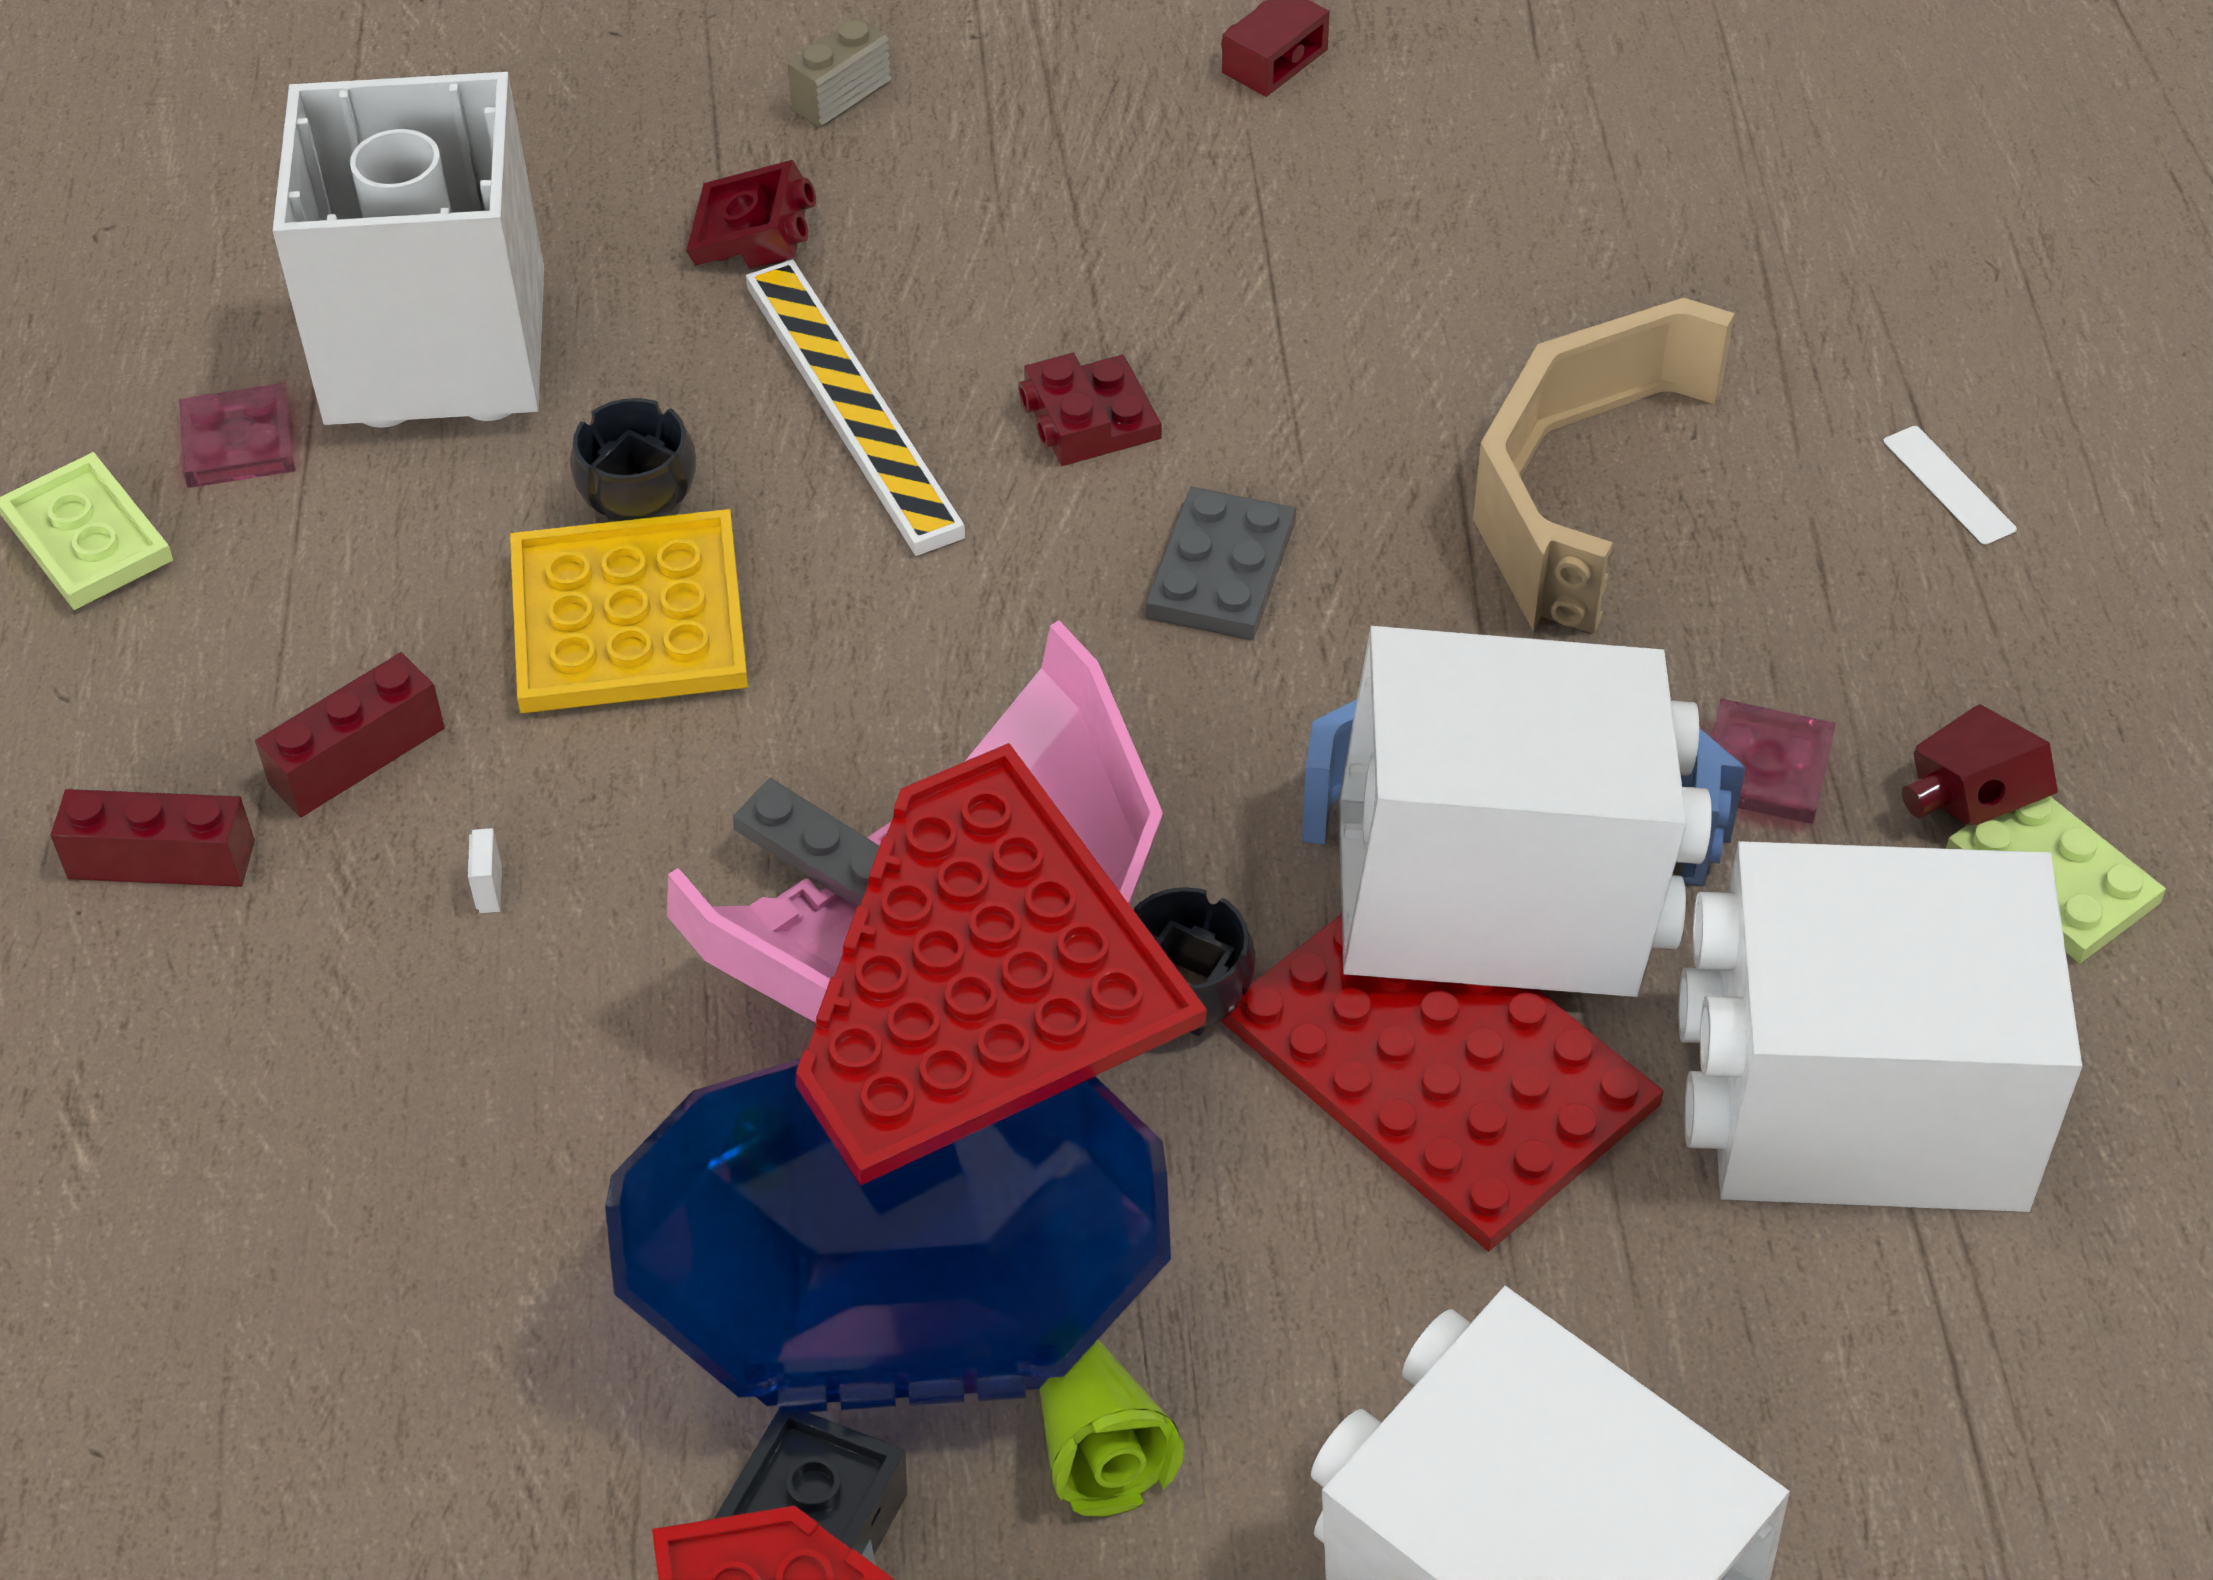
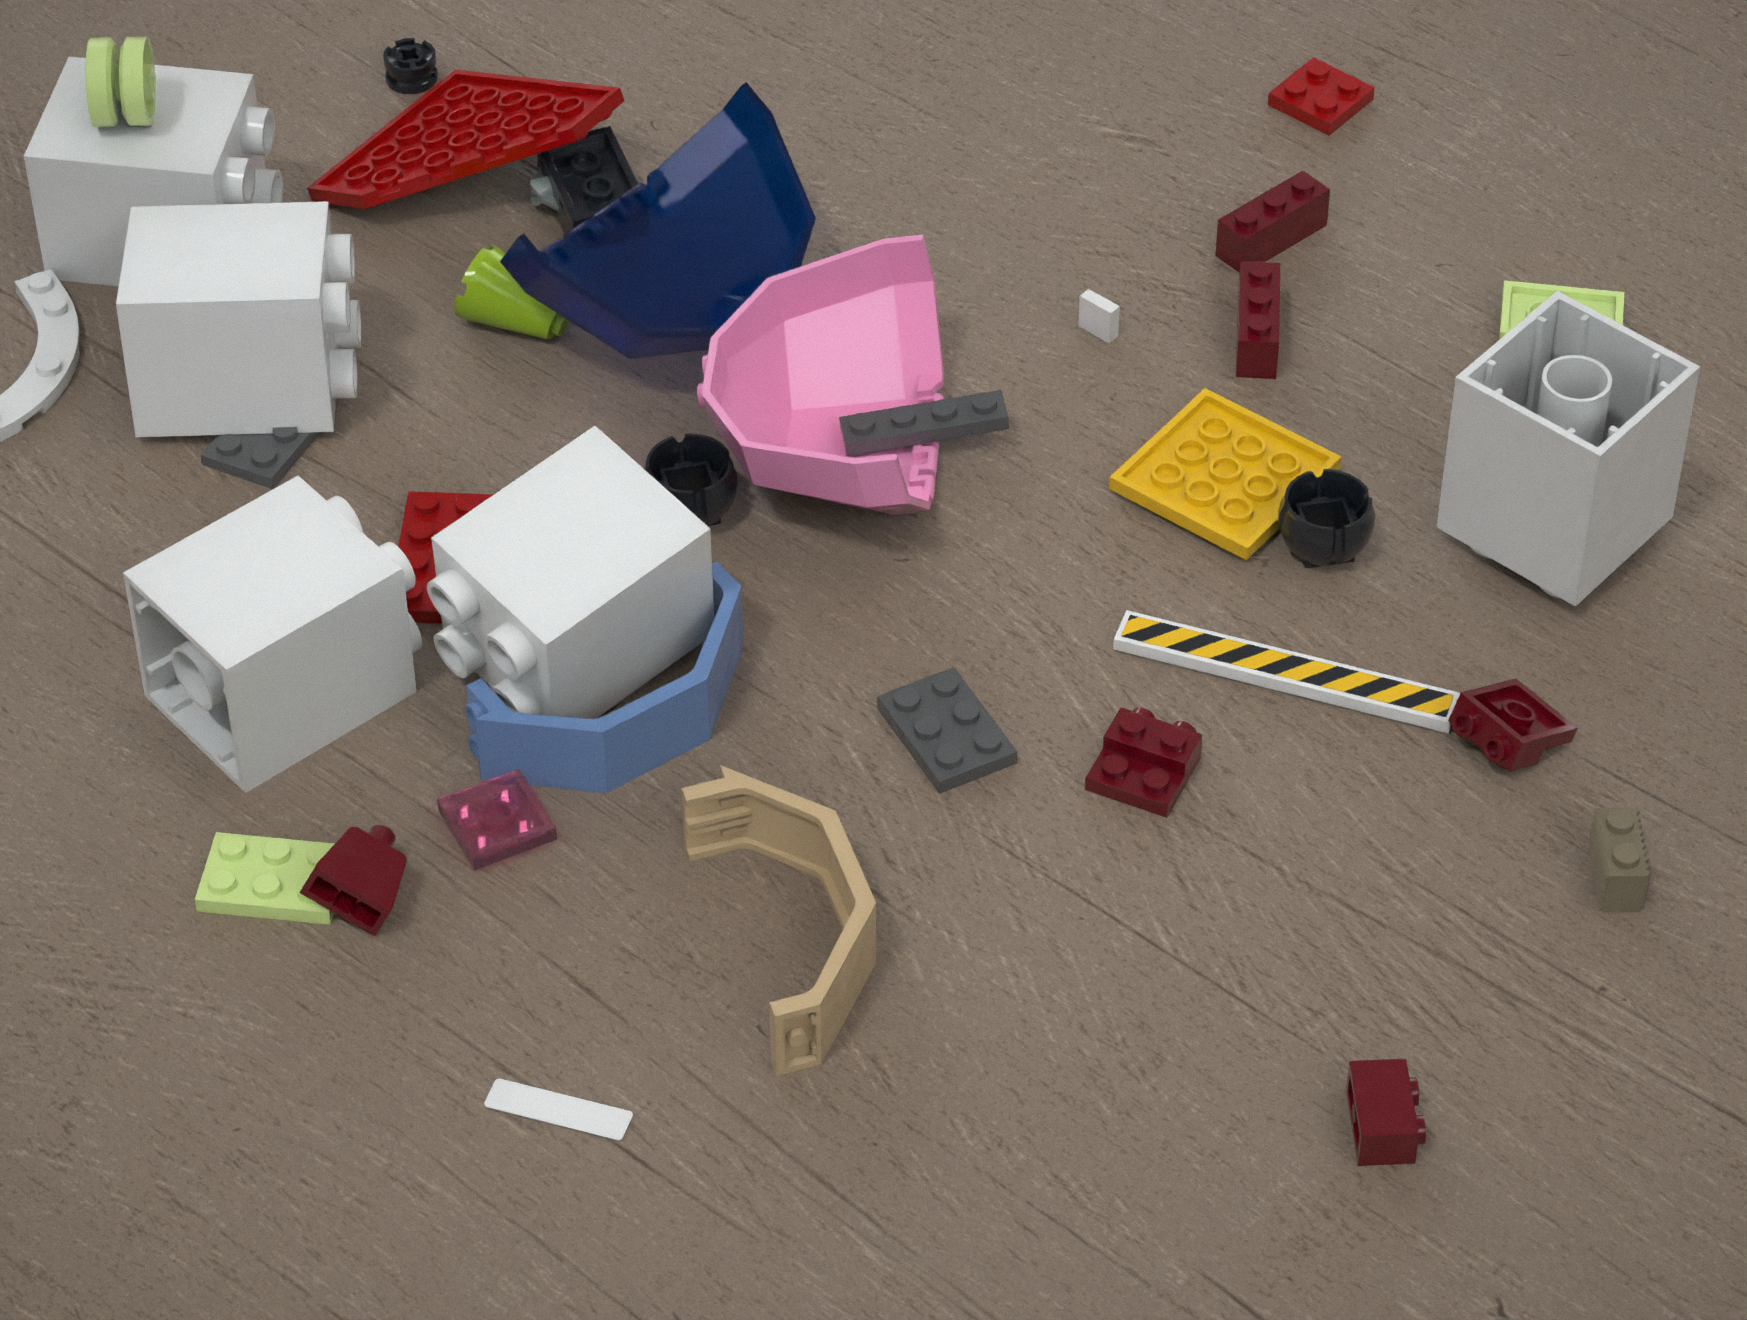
camera: 135 degrees right, 5 degrees down
red plate [796,743,1207,1186] -> none

